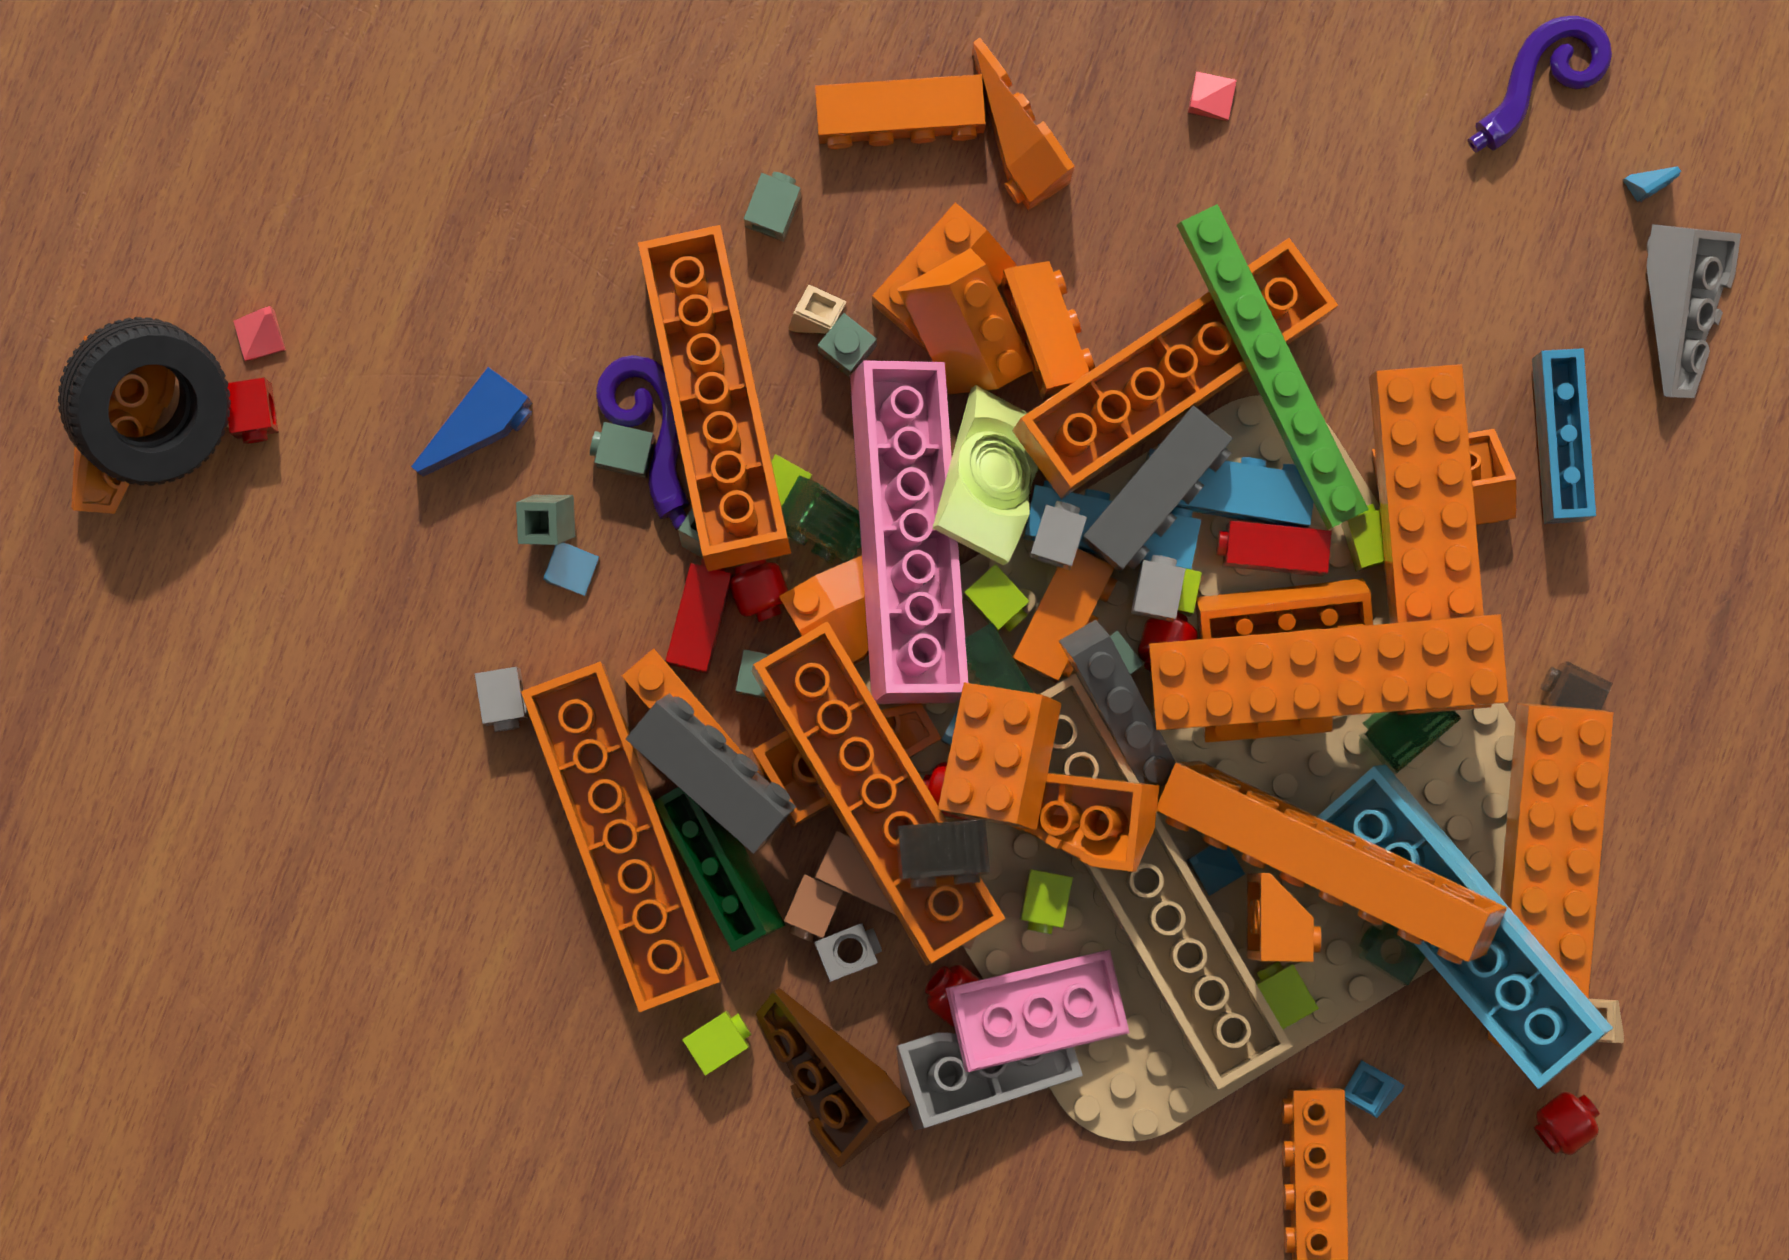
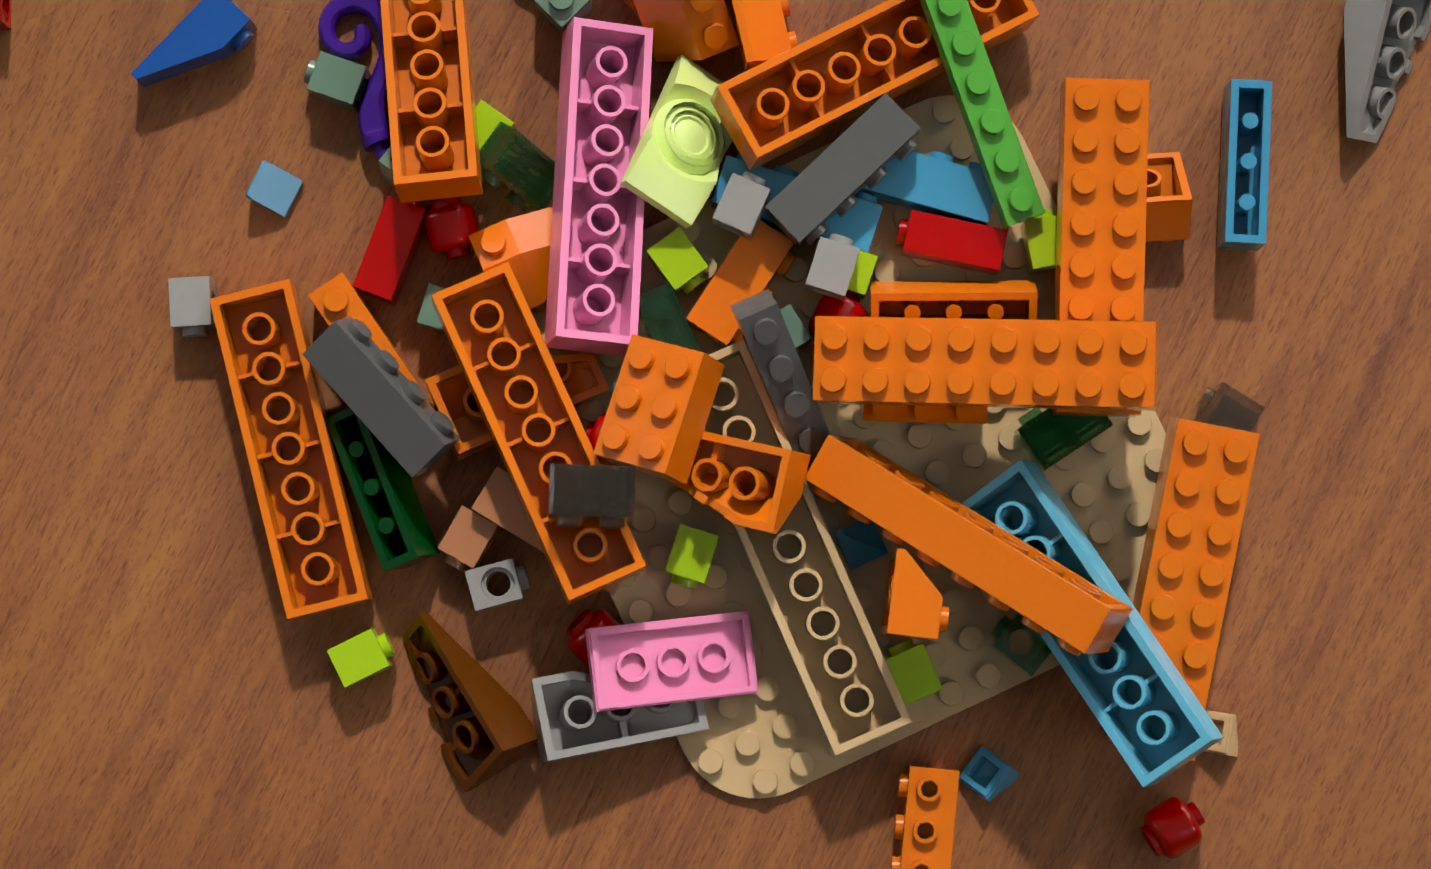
camera: 15 degrees right, 0 degrees up
sand green brick [516,495,576,545] -> none

